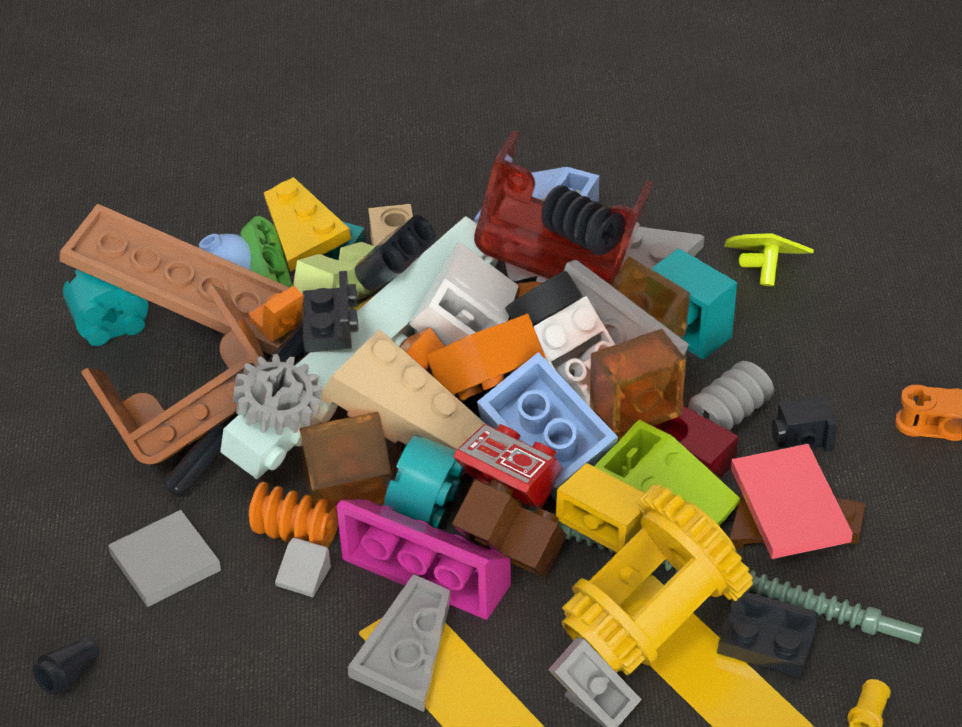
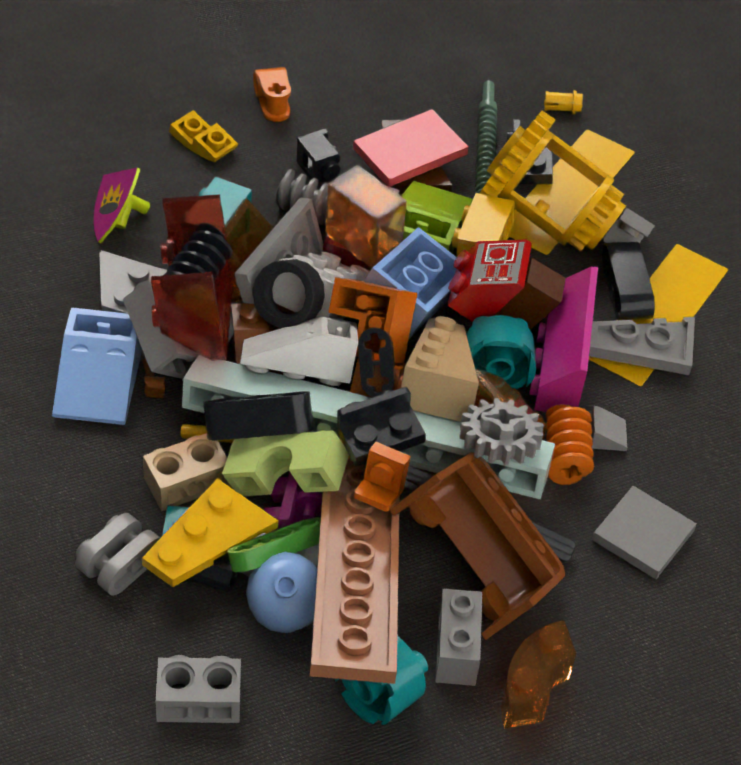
camera: 115 degrees left, 5 degrees up
none -> light grey brick [75,513,161,596]
none -> light grey brick [155,655,241,723]
none -> yellow slope [169,110,238,162]
none -> black beam [358,327,396,397]
none -> light grey brick [435,589,482,686]
none -> clear orange brick [501,620,576,728]
none -> black beam [602,241,655,320]

